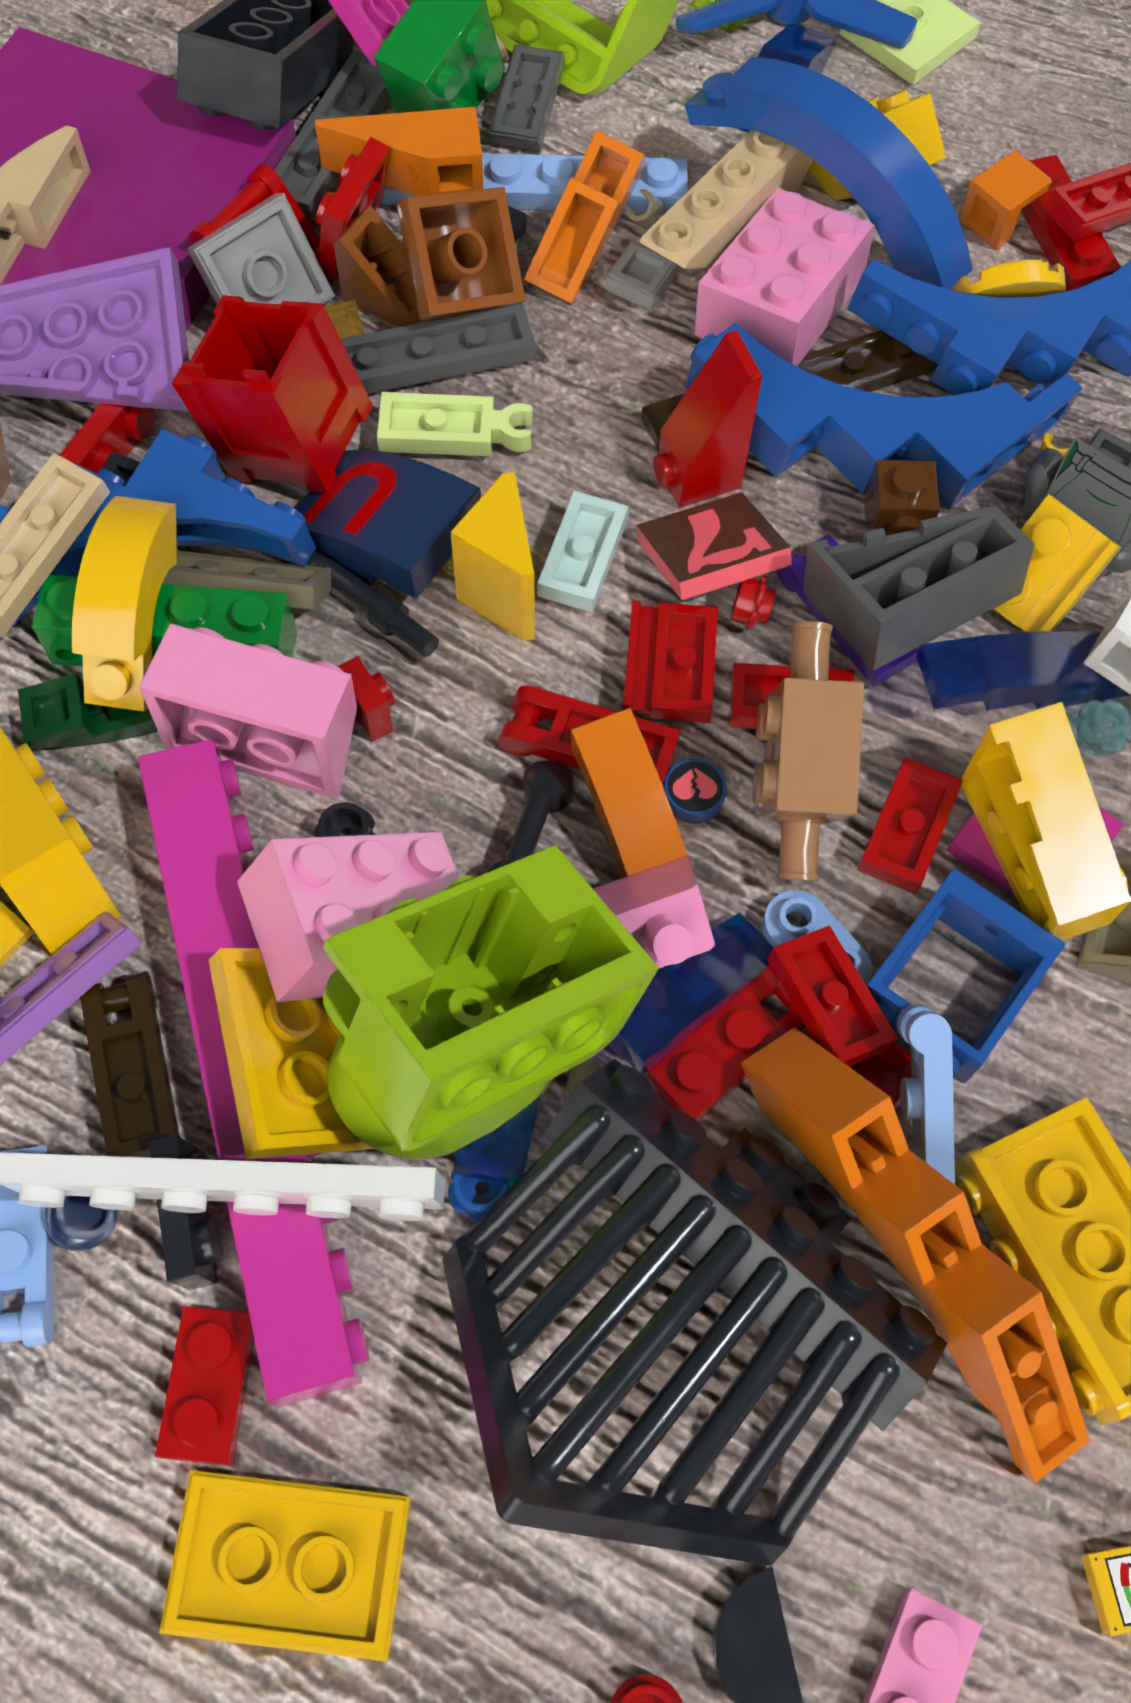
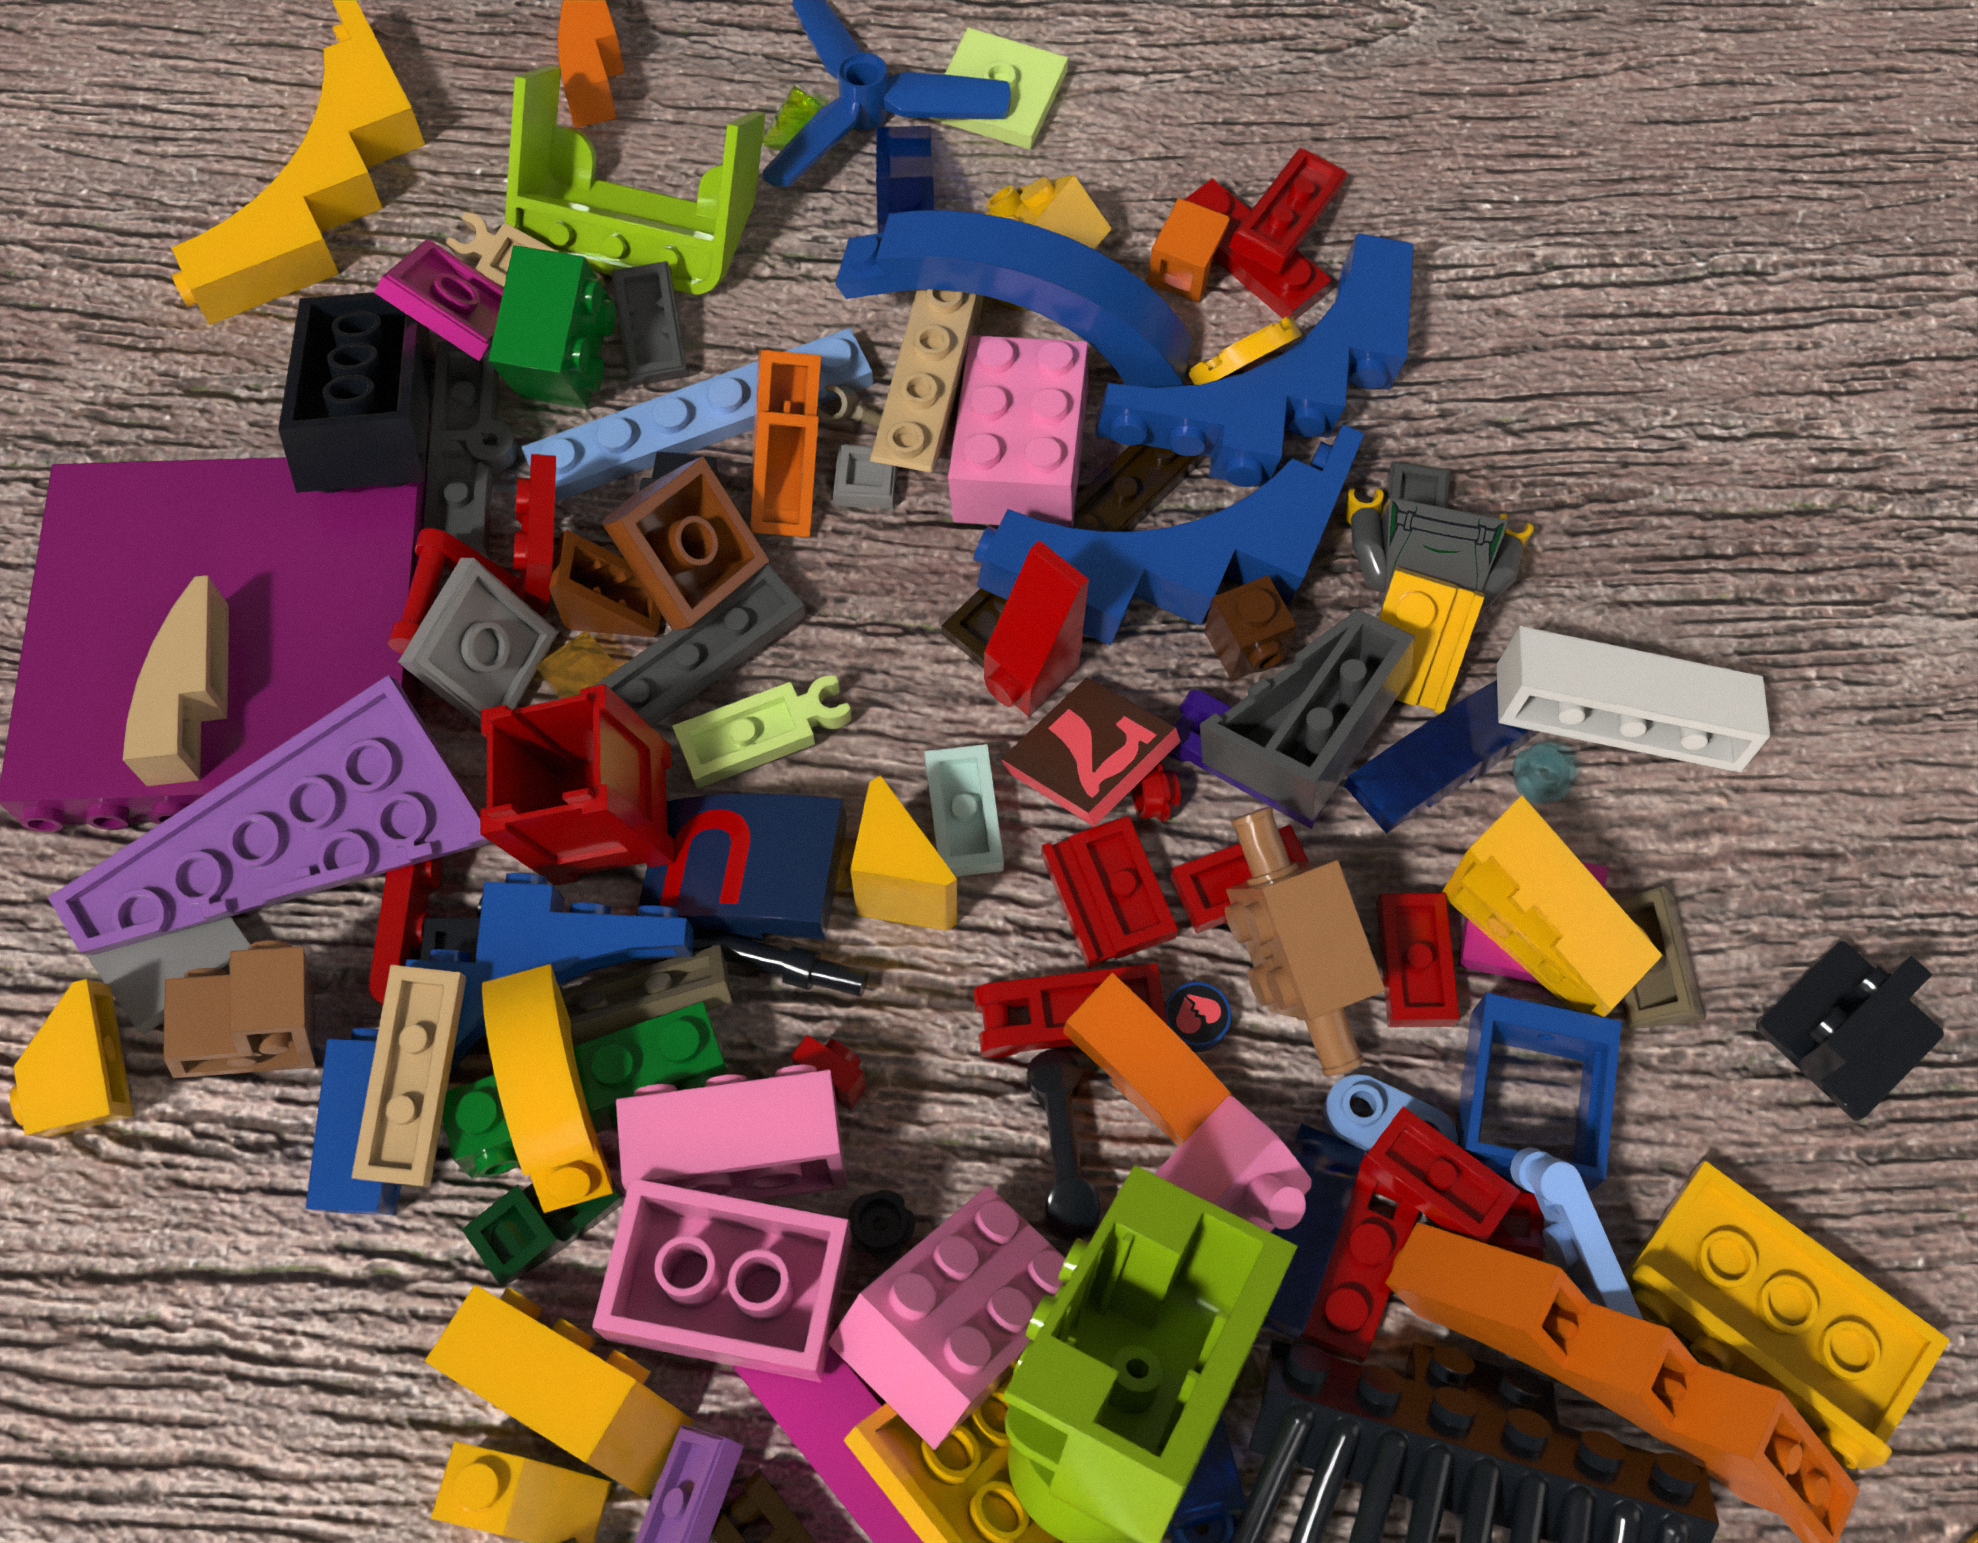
camera: 25 degrees left, 0 degrees up
orange slope [315,107,484,196] -> none
none -> bright pink brick [592,1178,853,1383]

